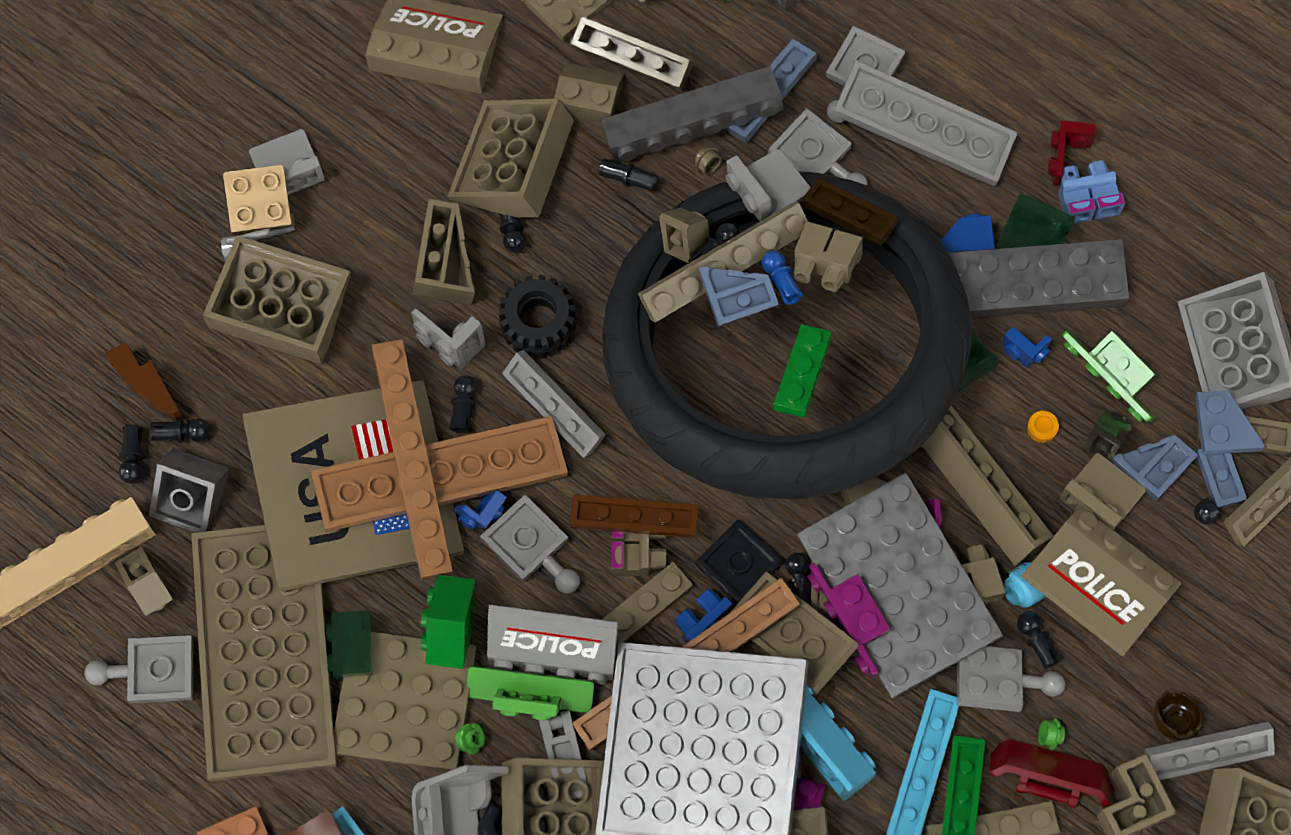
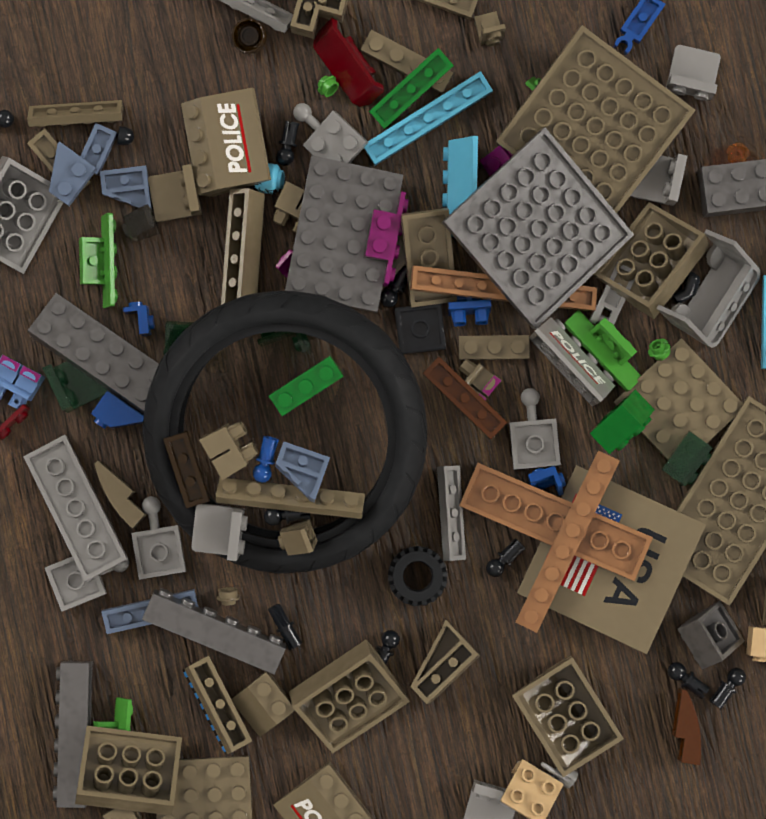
camera: 145 degrees left, 15 degrees up
light grey bracket [411,308,486,370] -> none
light orange tile [1027,410,1059,443] -> none
none -> dark tan slope [95,460,147,528]

